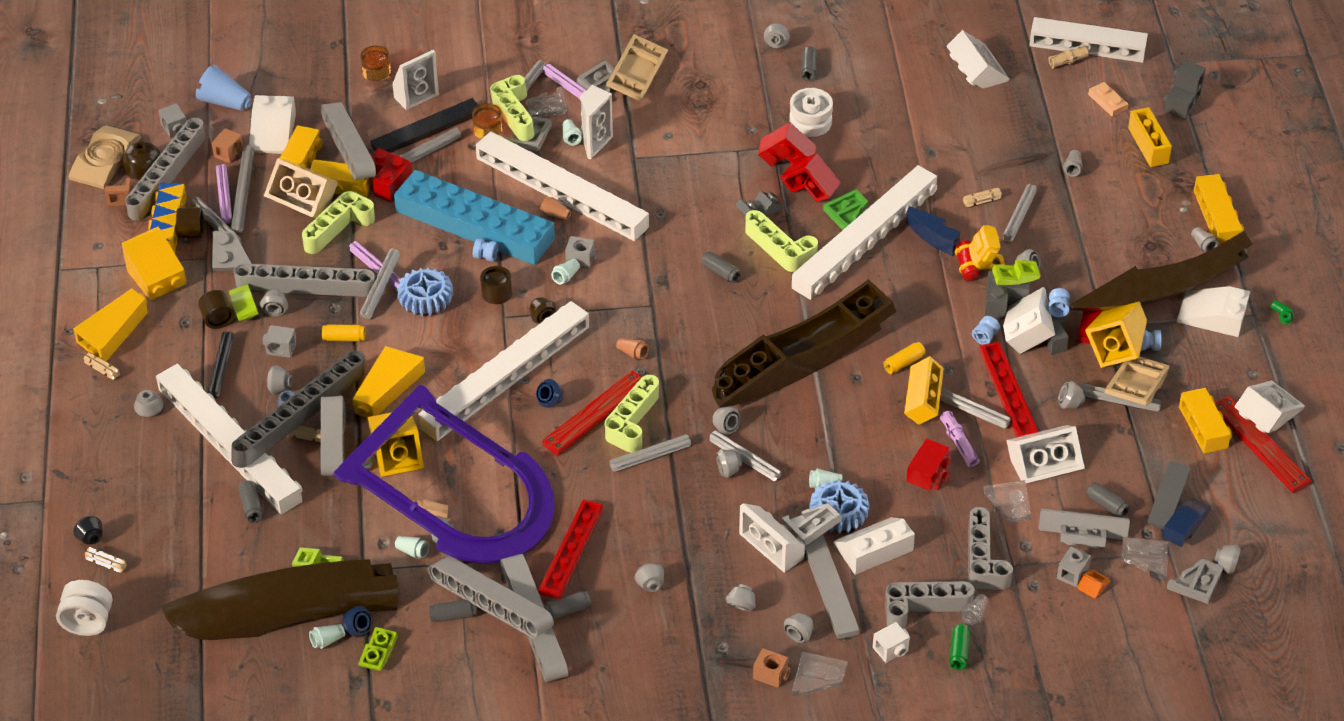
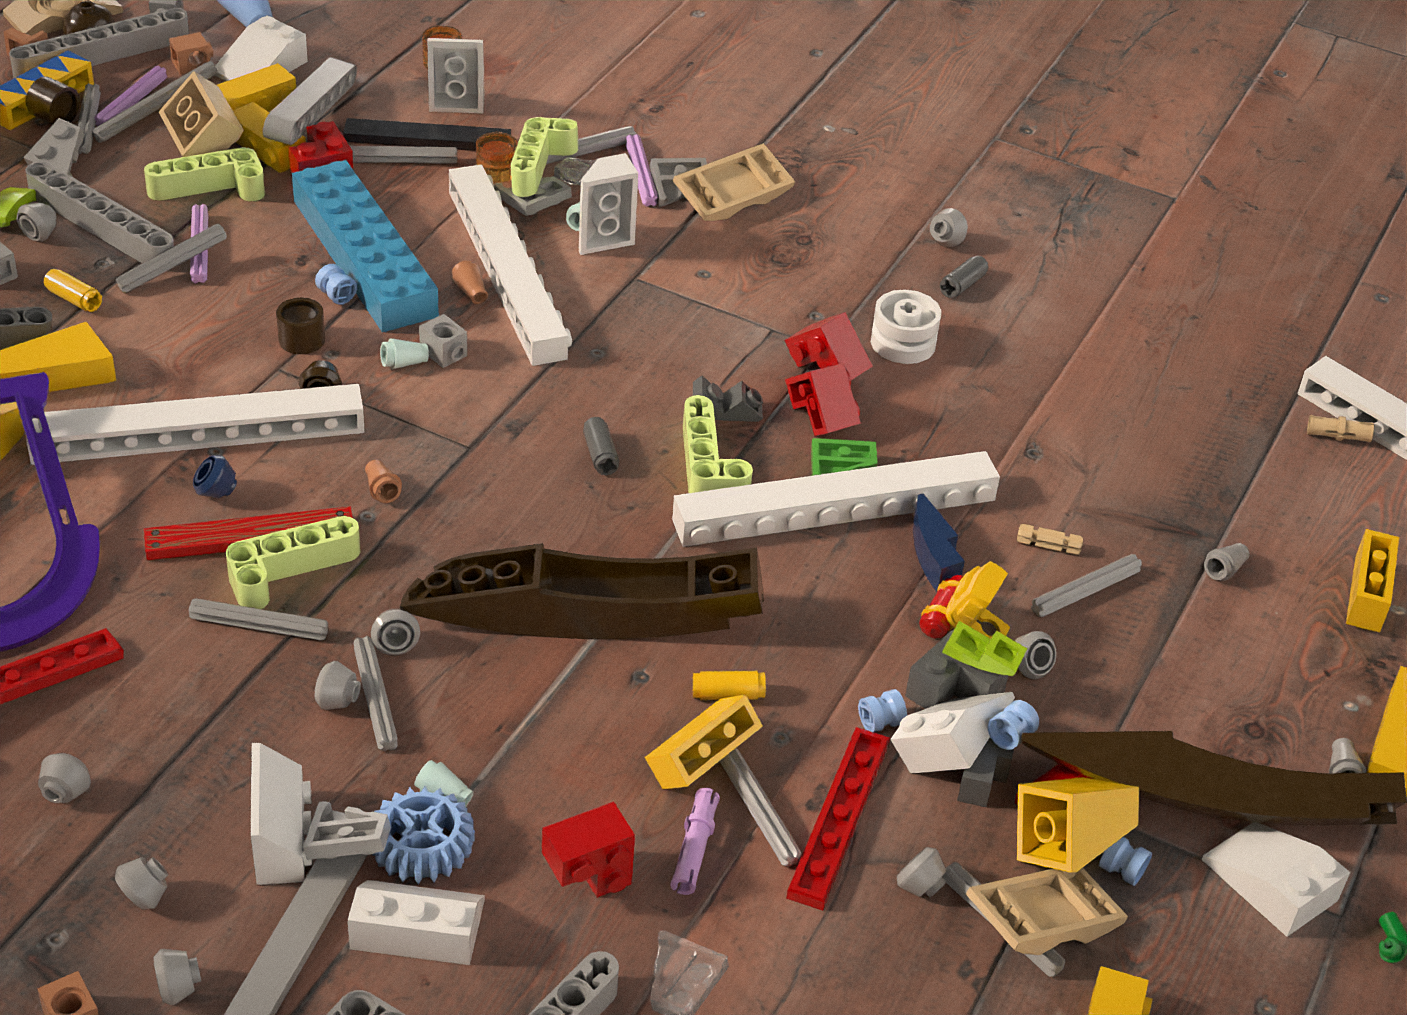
camera: 30 degrees right, 5 degrees down
light blue gear [397,267,453,316] -> none
white slope [947,30,1010,88] -> none
white slope [1007,425,1085,484] -> none
light nougat plate [1088,82,1128,117] -> none

